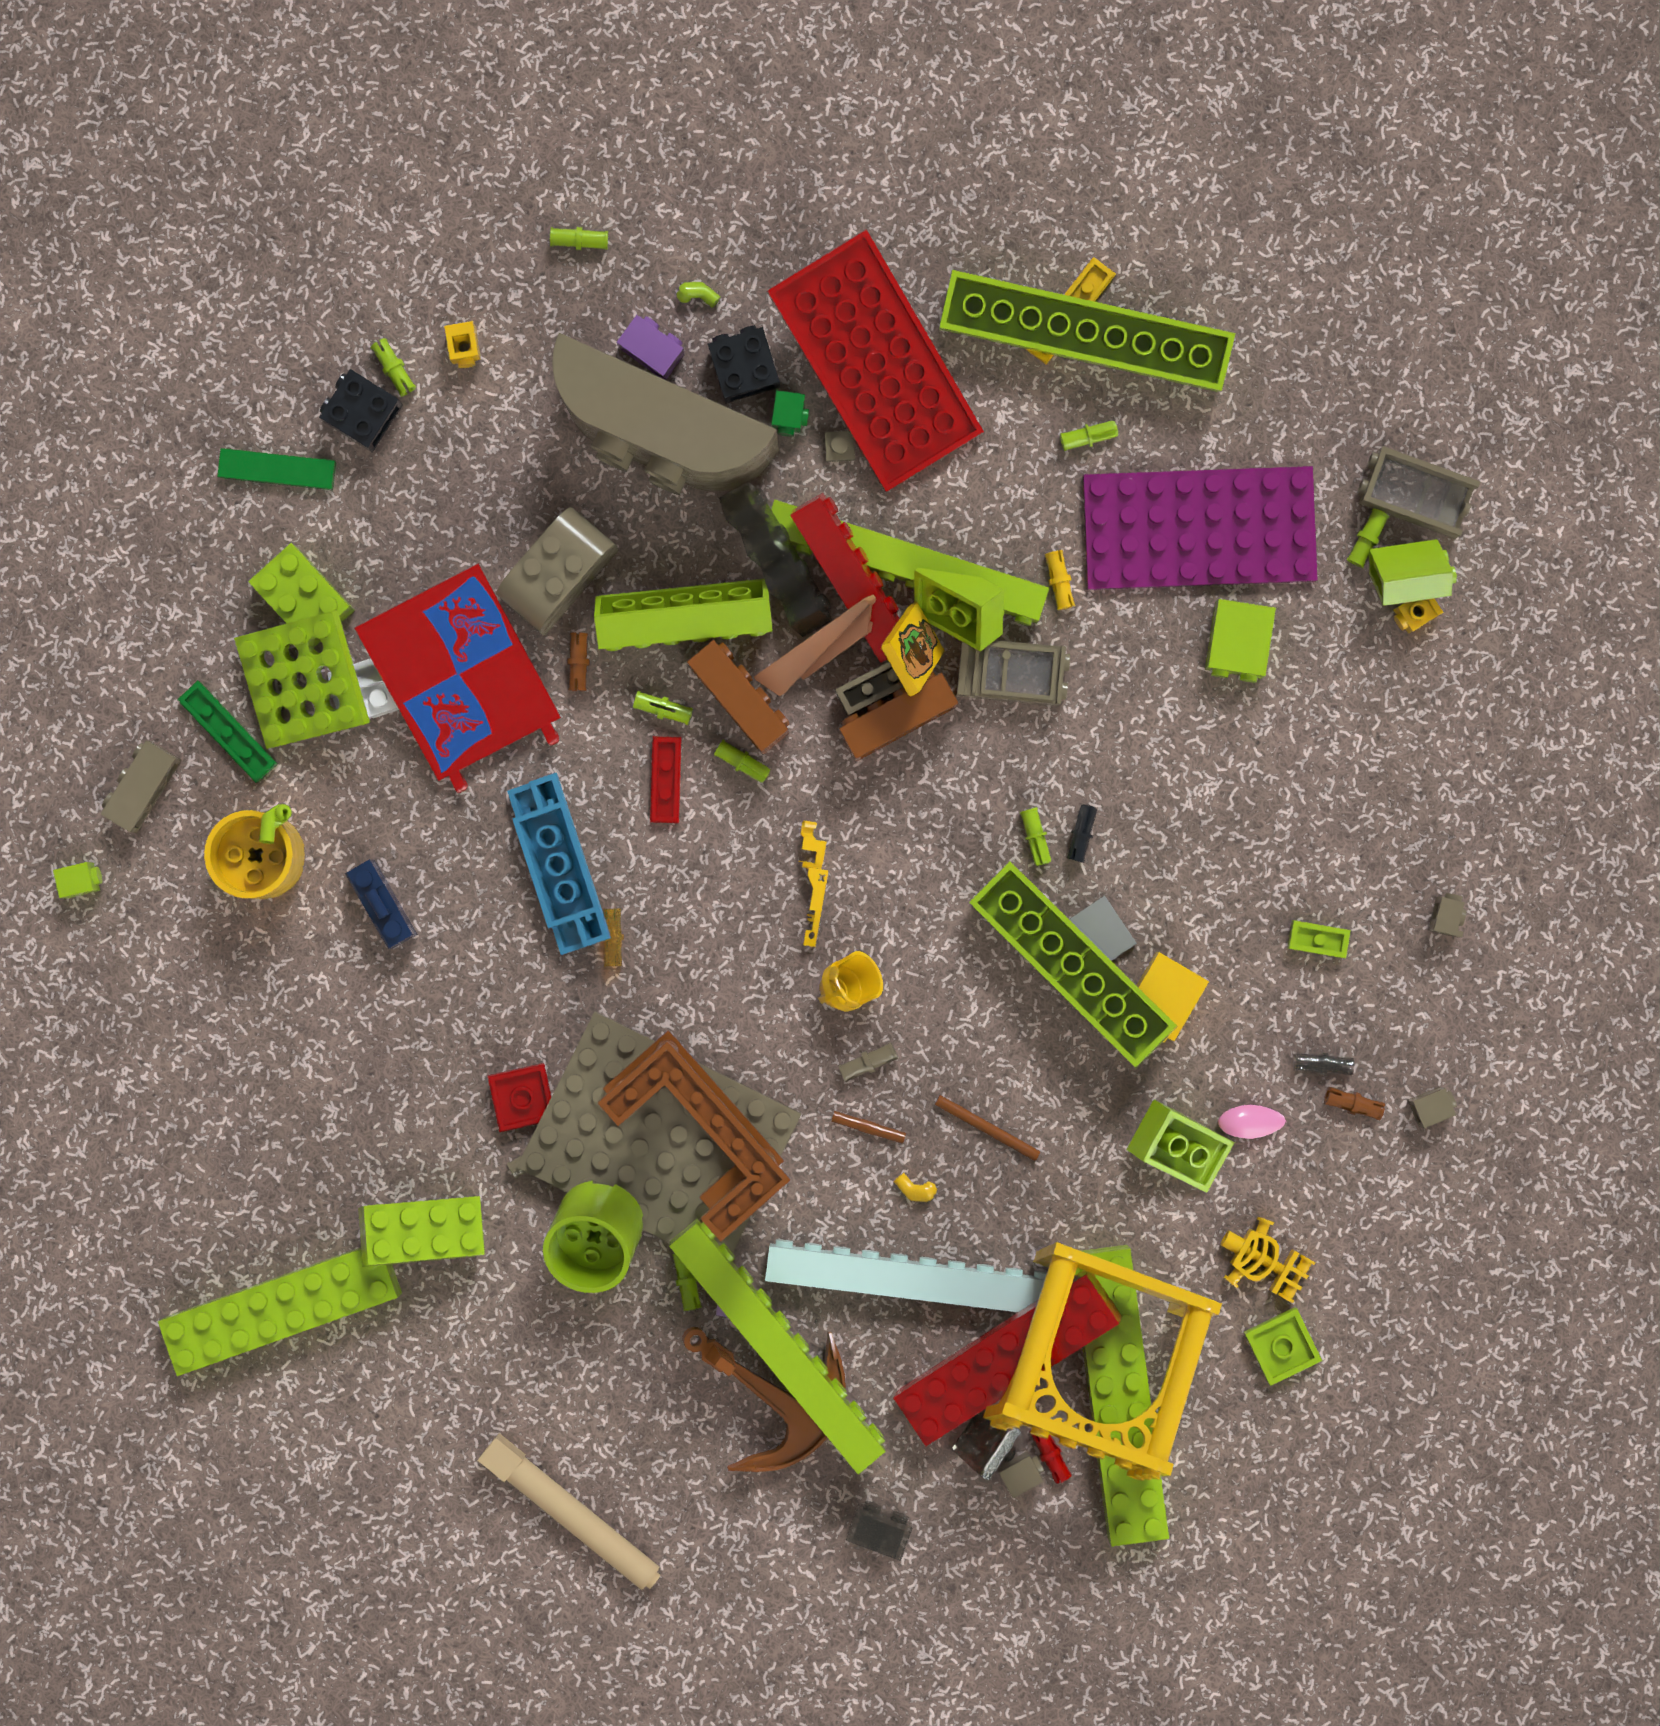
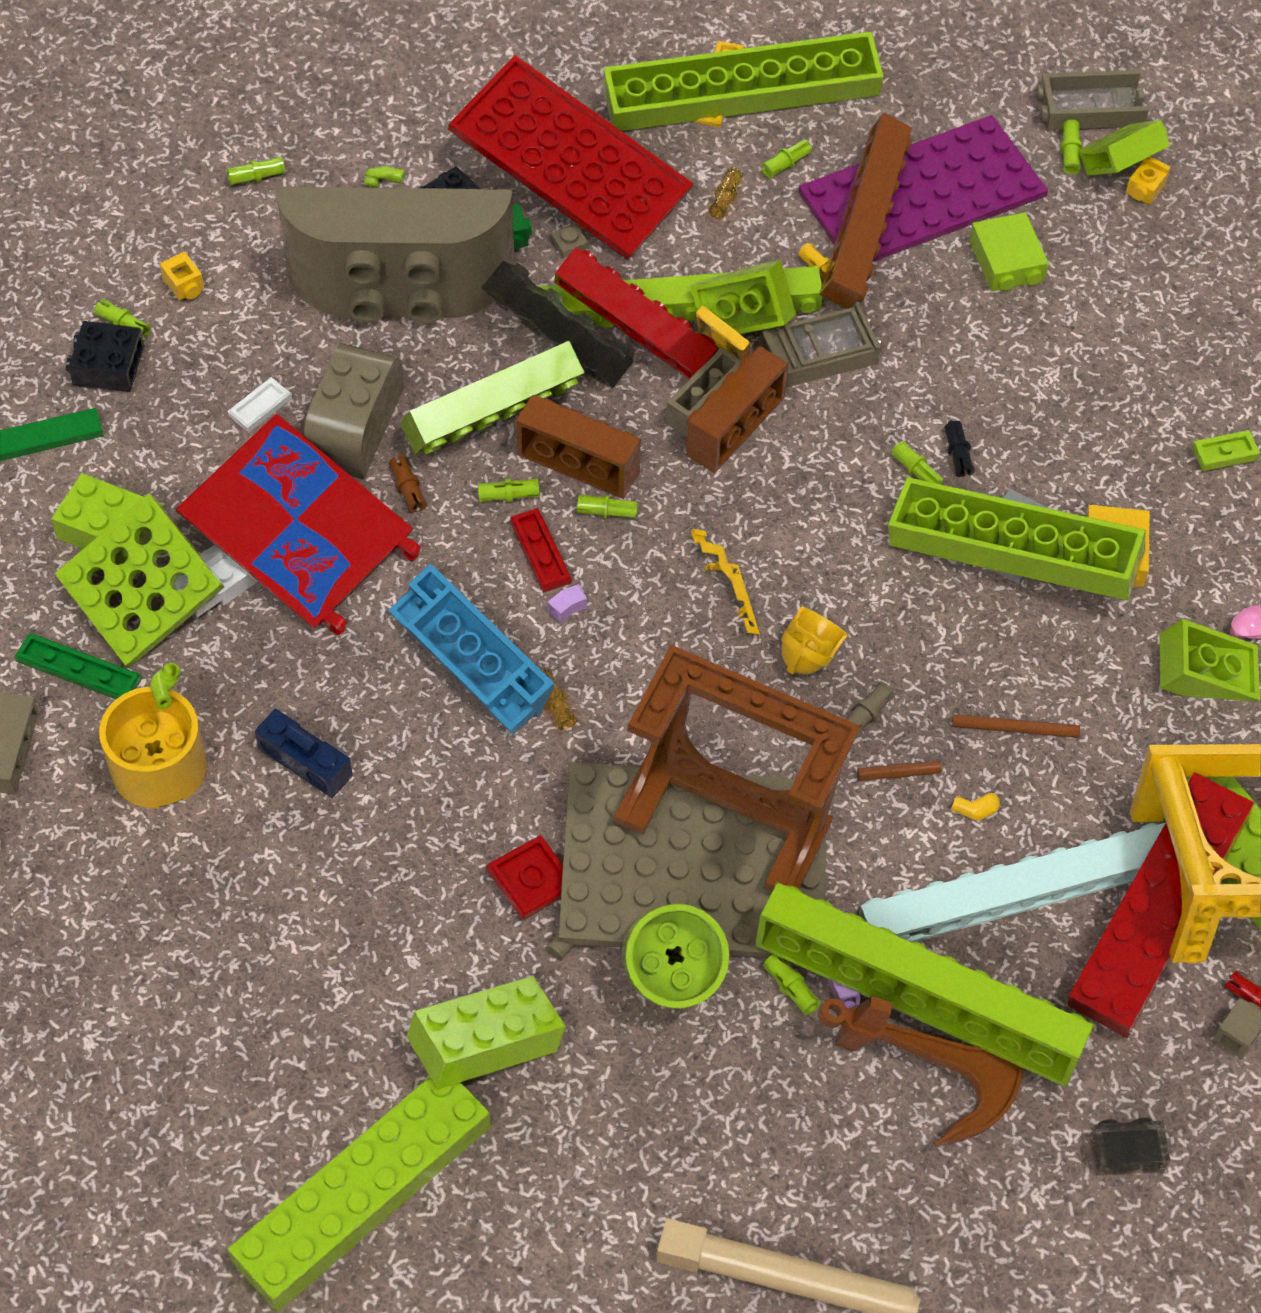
camera: 20 degrees left, 30 degrees down
nougat wedge [754,594,876,696] -> none
clear smoke plate [952,1409,1021,1481] -> none
none -> white tile [228,377,292,433]
none -> lavender piece [547,584,587,623]
none -> clear yellow pin [709,168,743,219]
none -> dark orange brick [819,113,912,309]

